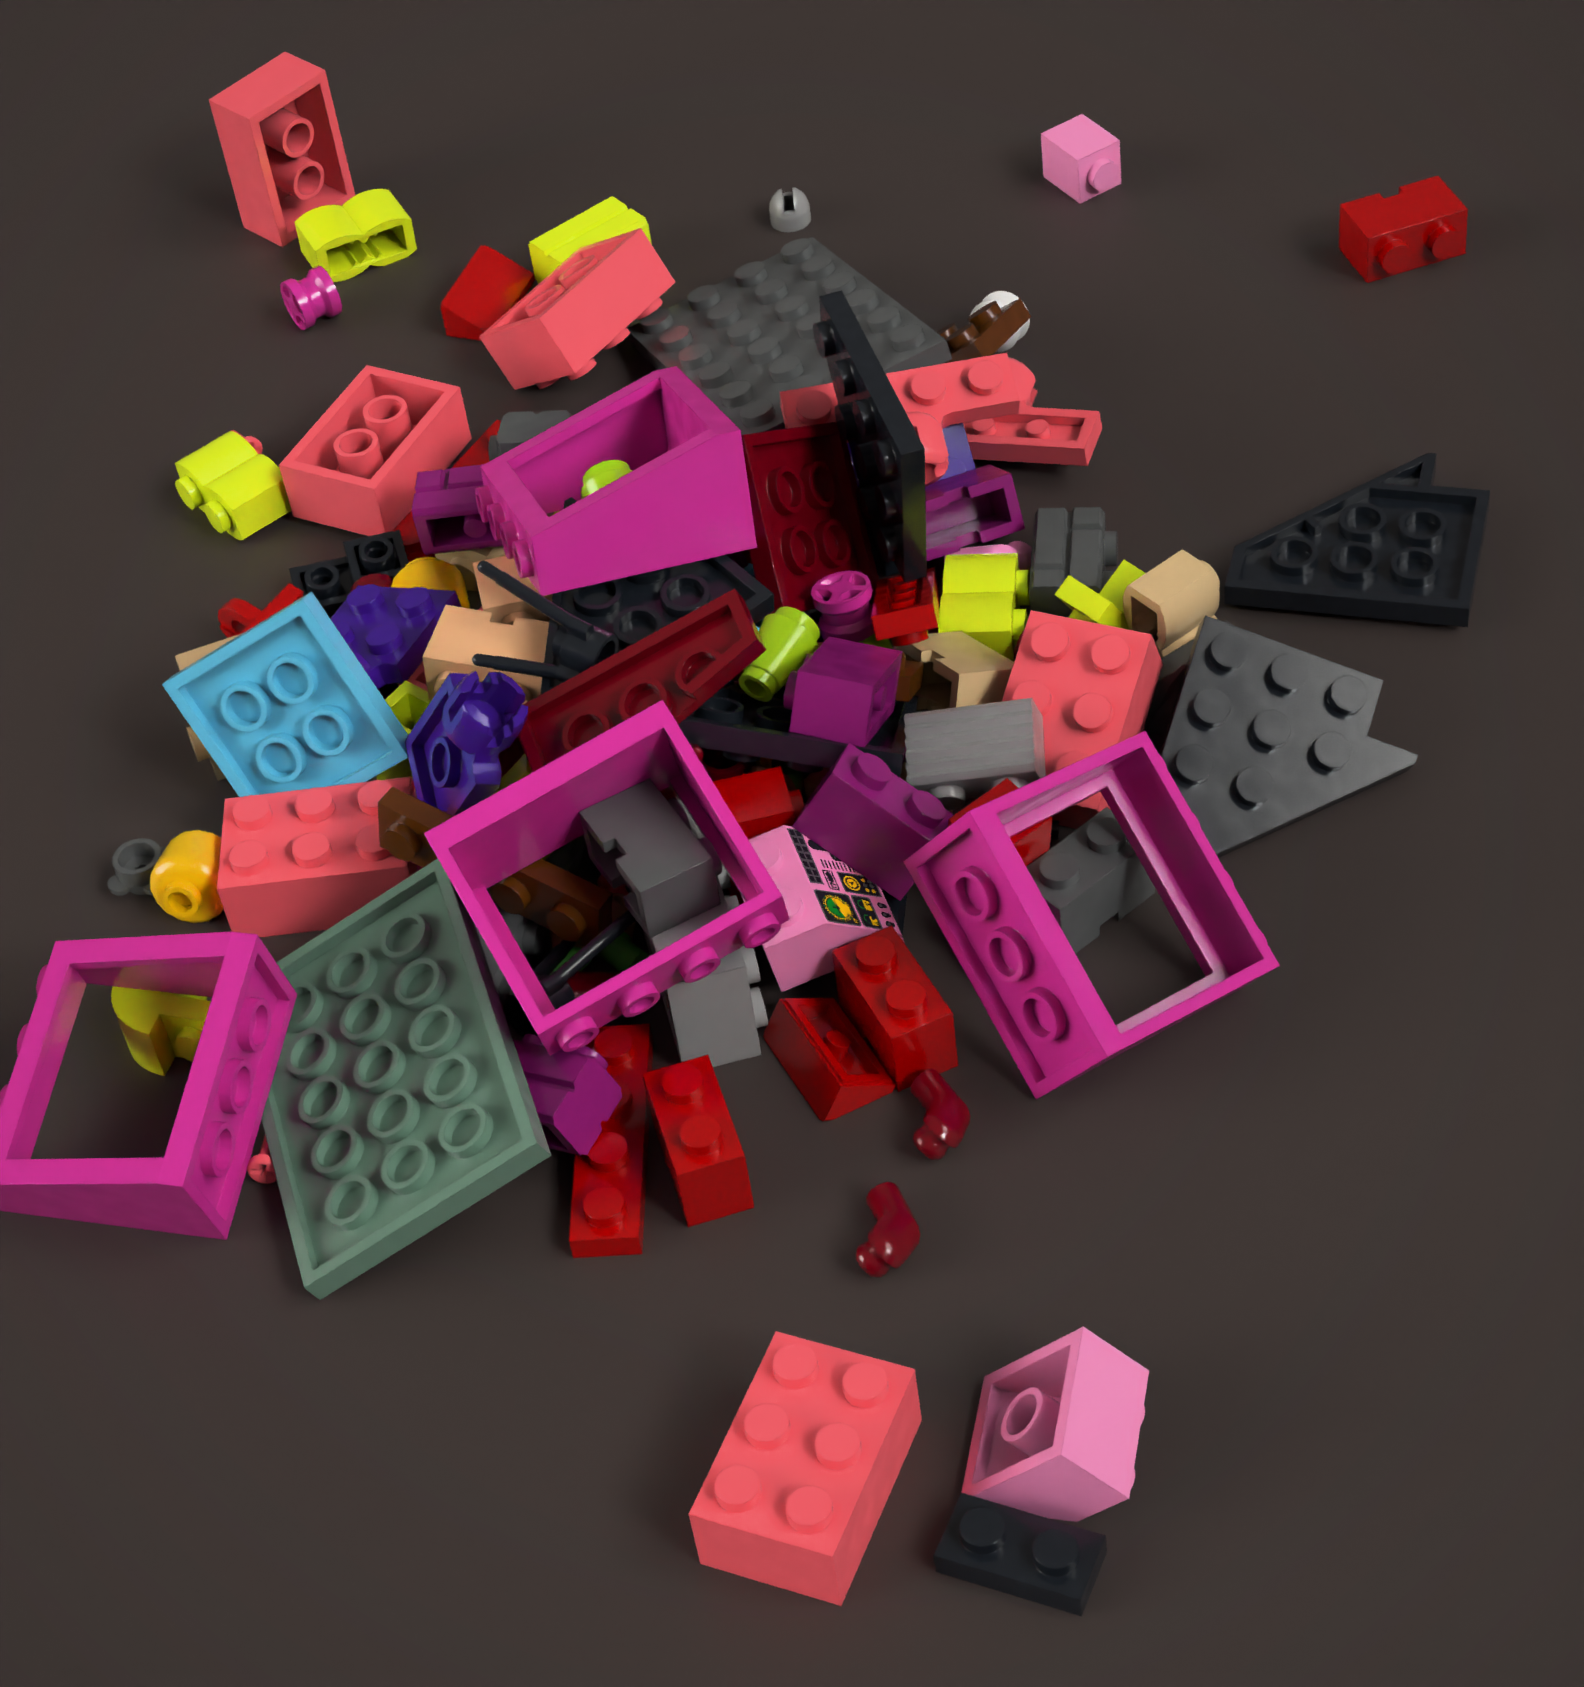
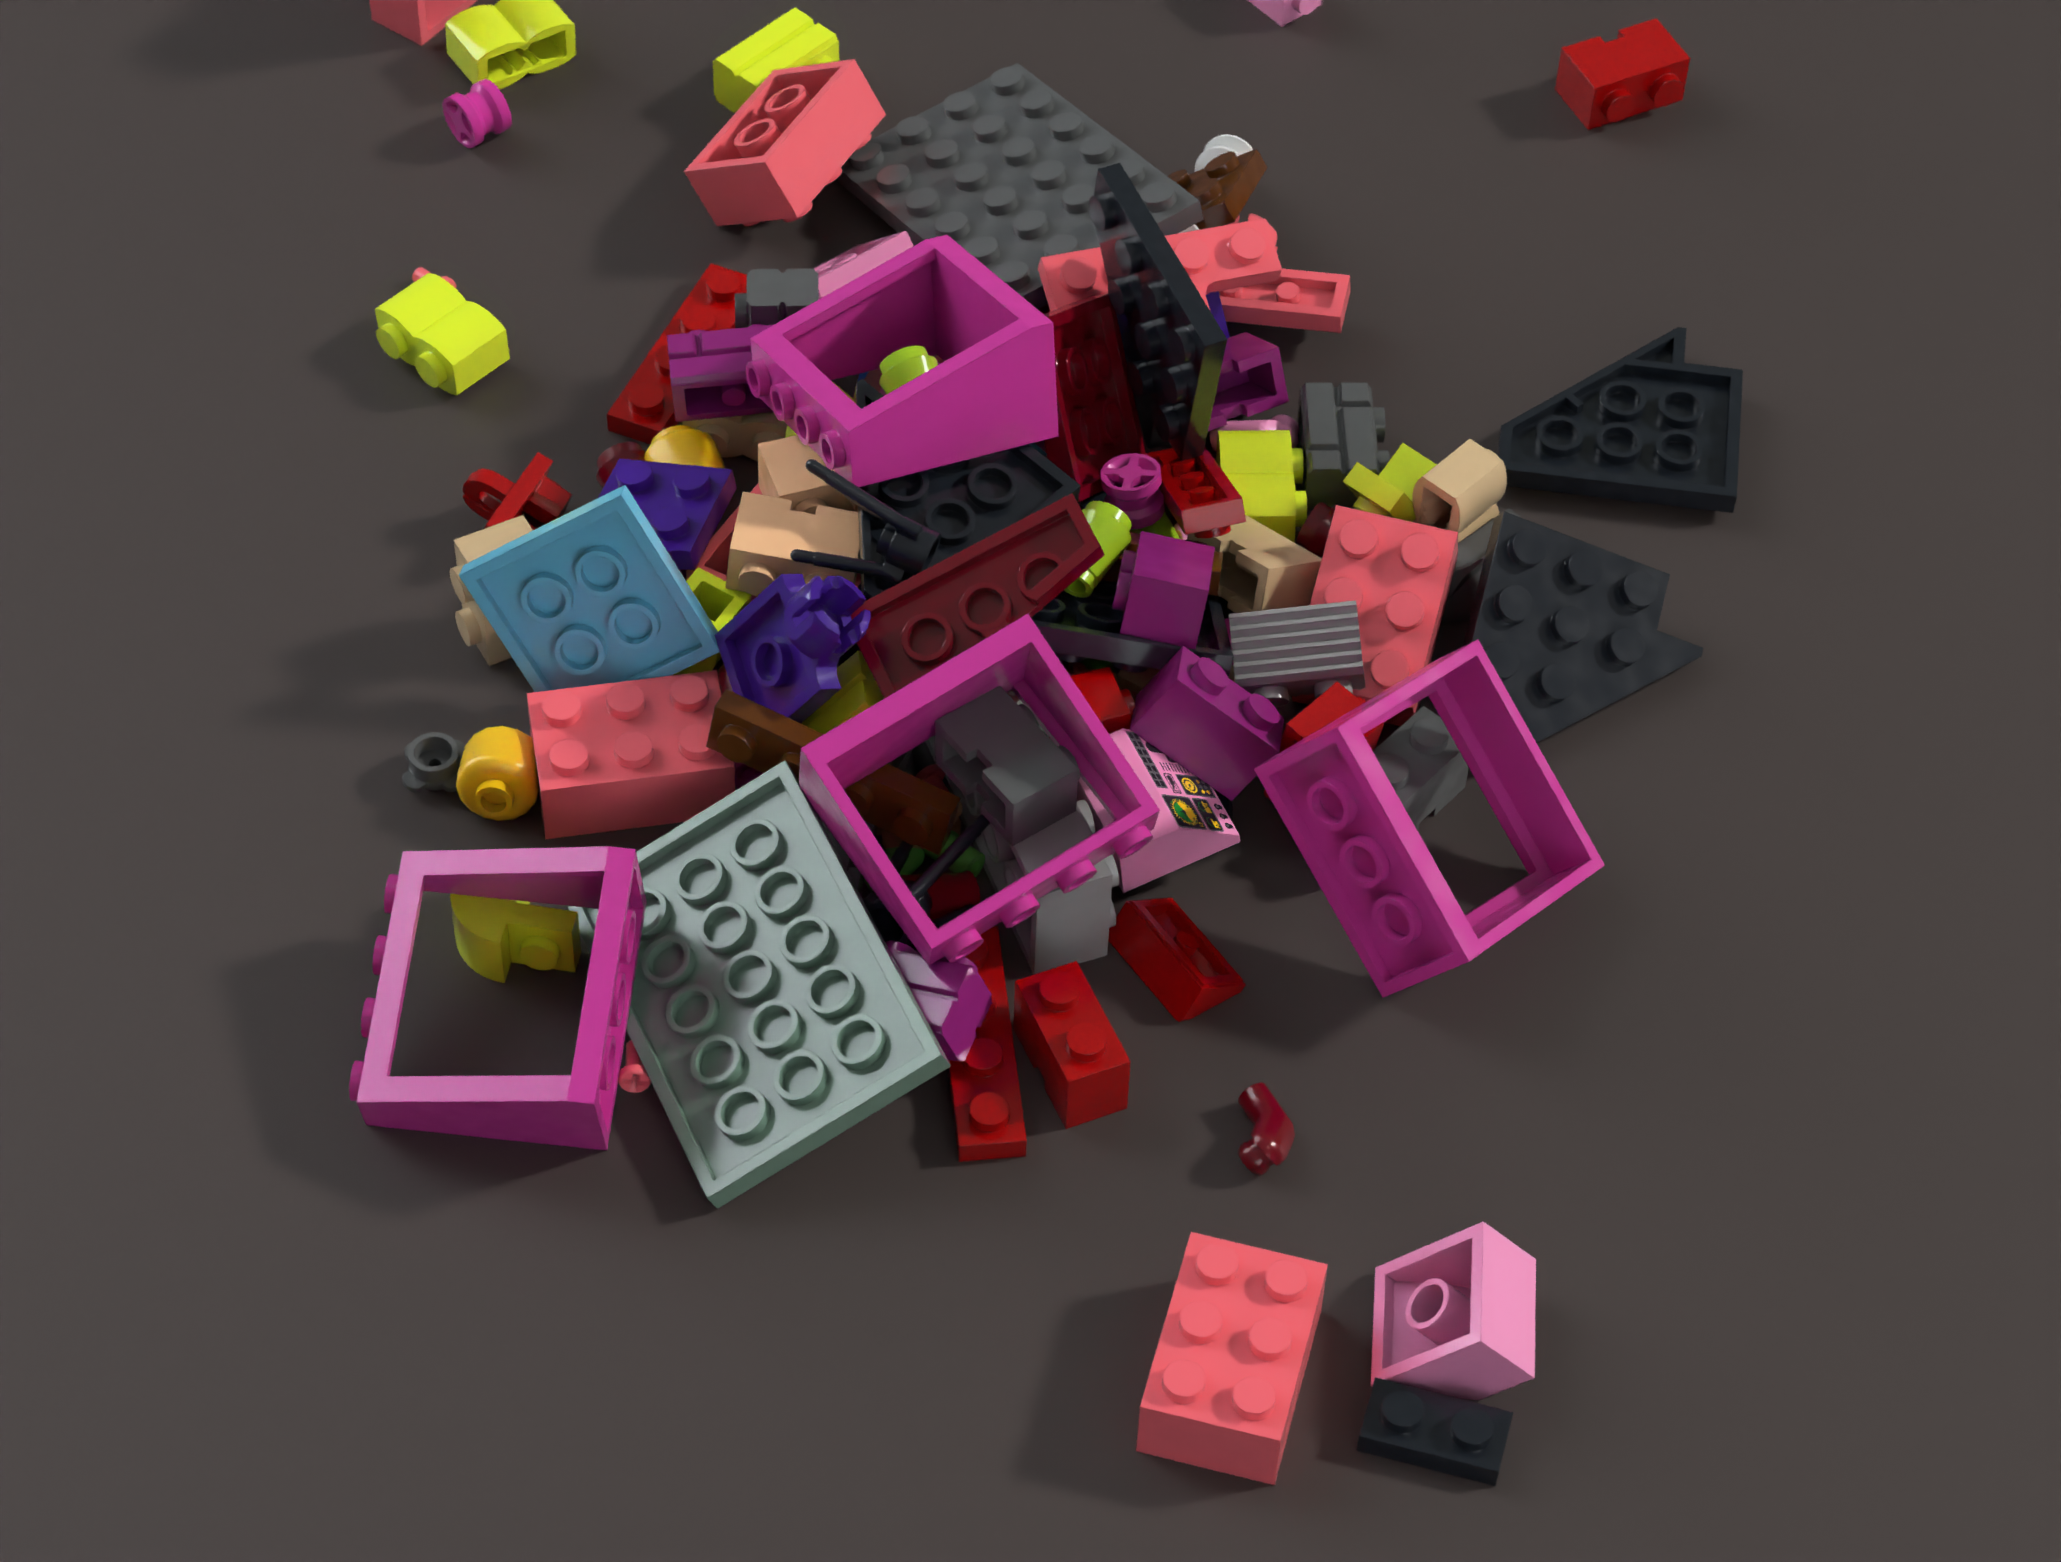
camera: 15 degrees left, 5 degrees up
coral brick [279,365,472,536] -> none
black slope [289,530,409,618] -> none
red slope [441,245,535,341] -> none
light grey hinge [769,187,811,232] -> none
red brick [832,925,959,1092] -> none
dark red arm [911,1069,970,1160] -> none

